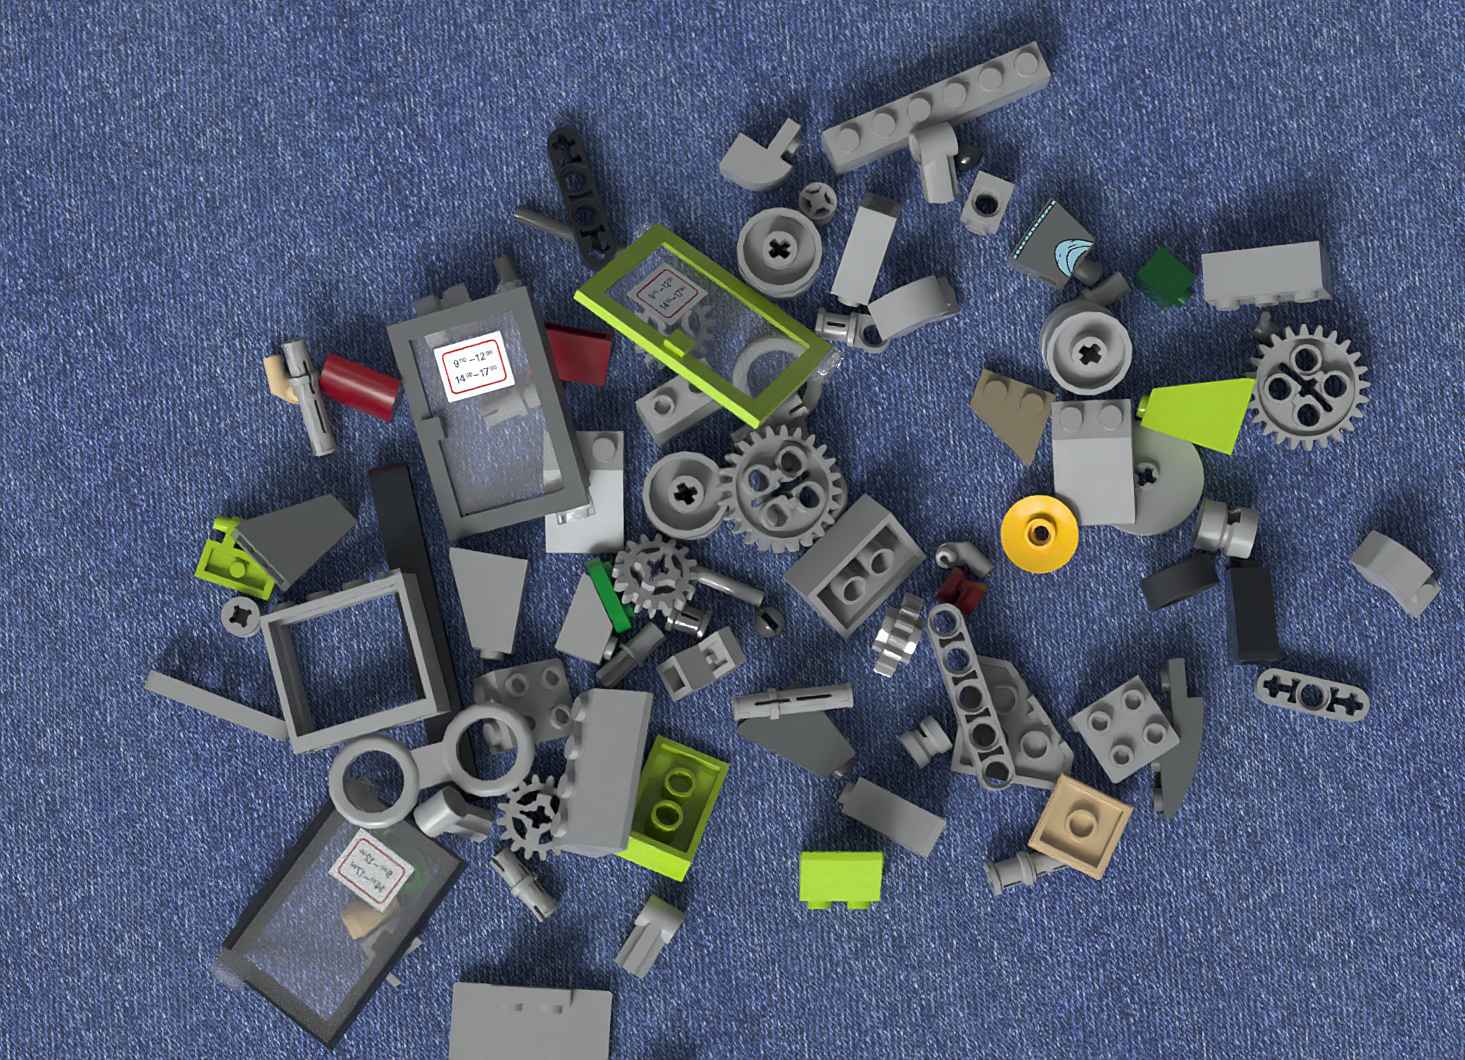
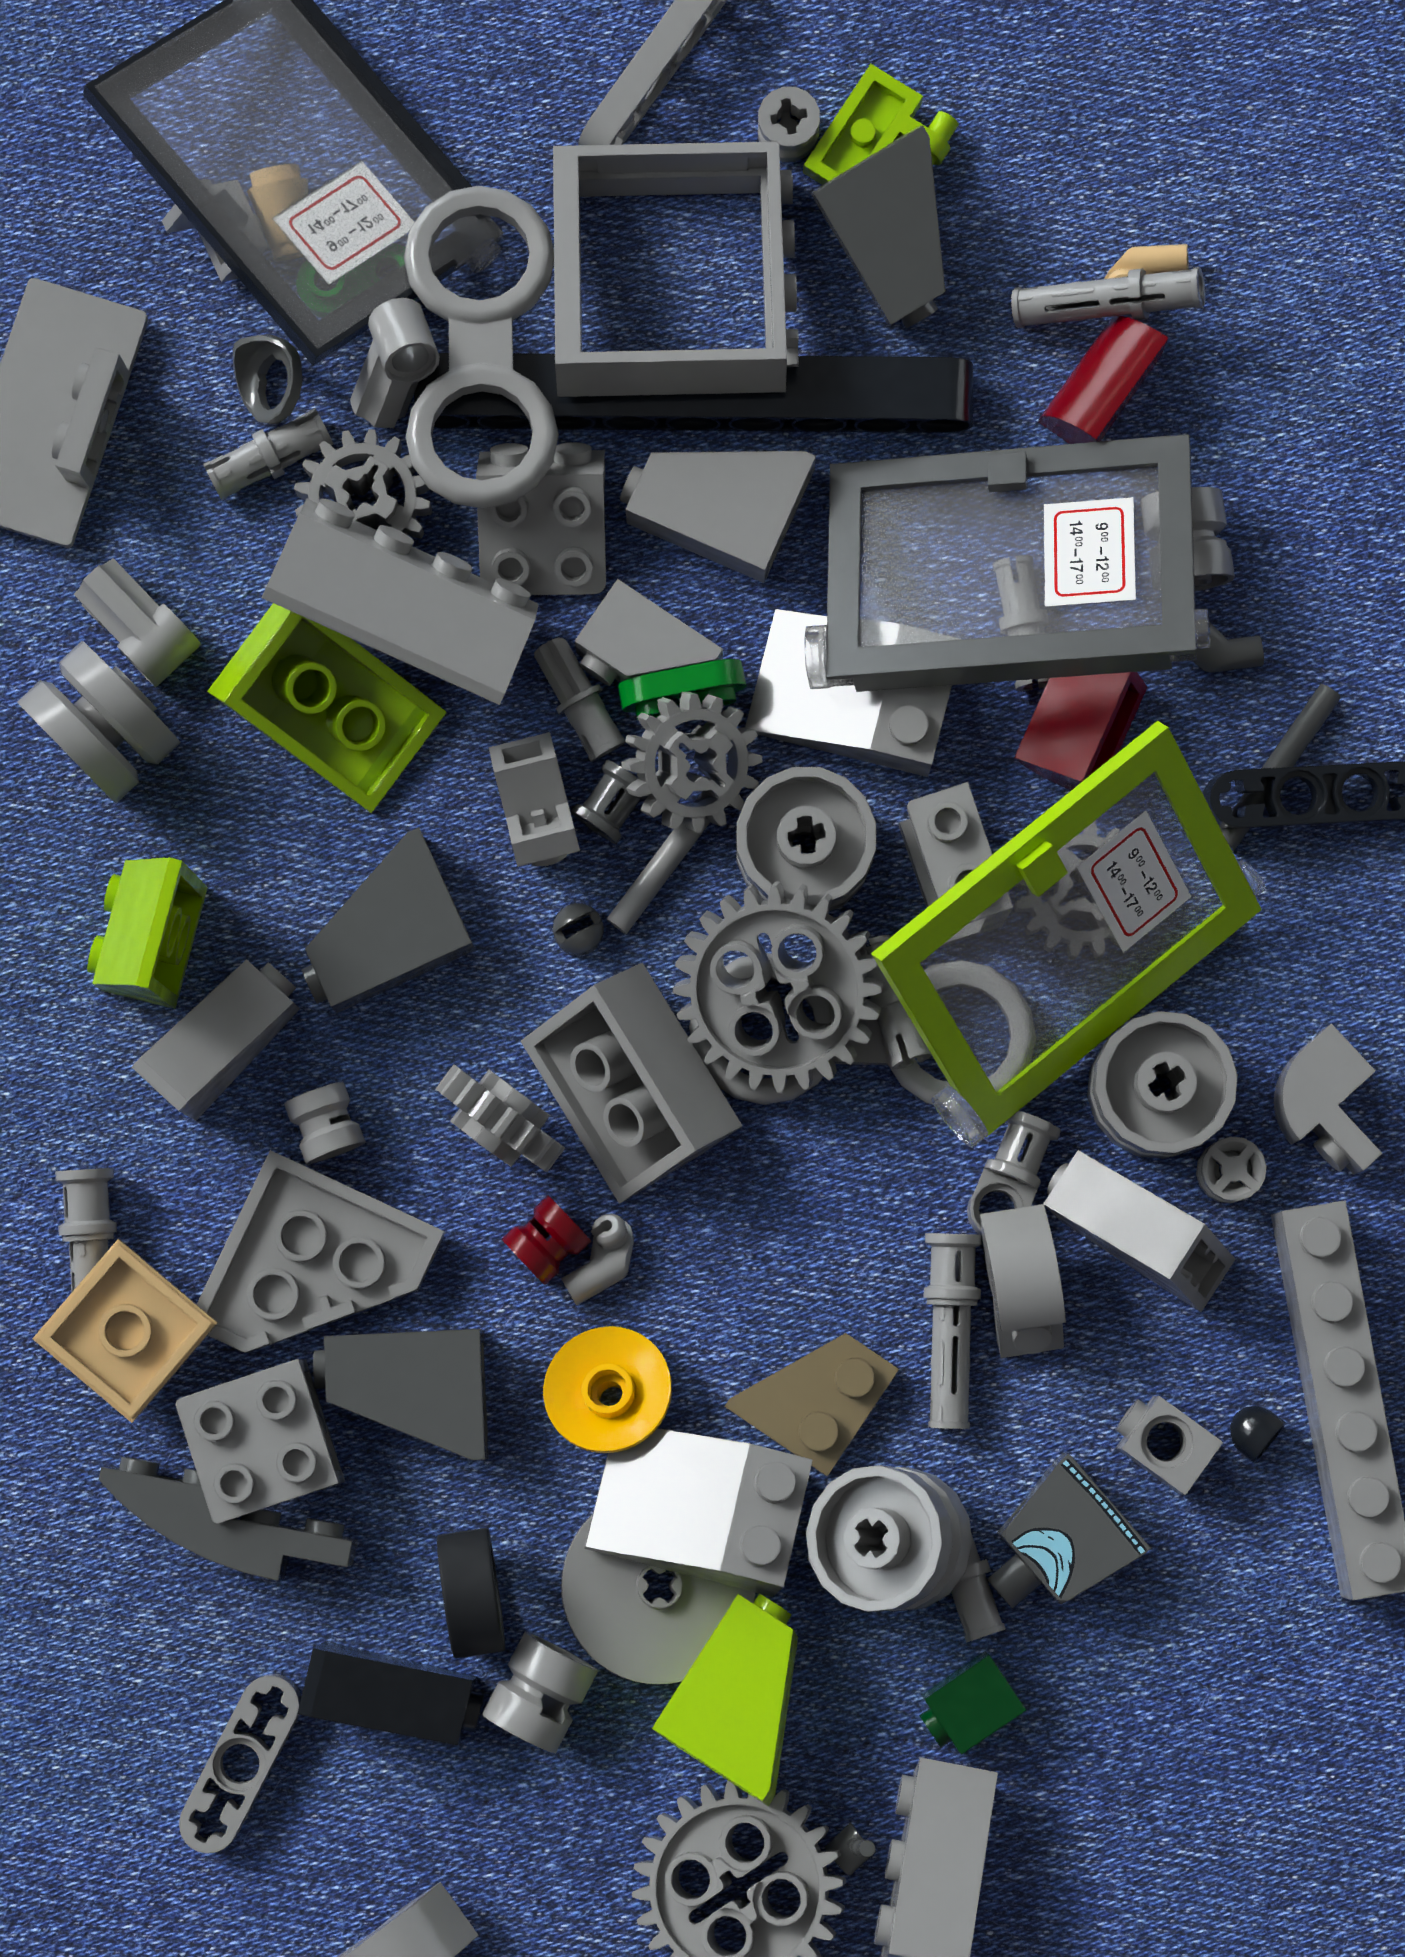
camera: 105 degrees right, 0 degrees up
light grey pin [731,682,853,721] -> none
light grey piece [908,121,959,204] -> none
light grey beam [925,603,1015,792] -> none
none -> light grey wheel [17,641,181,804]
none -> dark grey piece [233,334,303,424]
none -> dark grey slope [313,1329,489,1460]
none -> light grey pin [923,1233,982,1429]

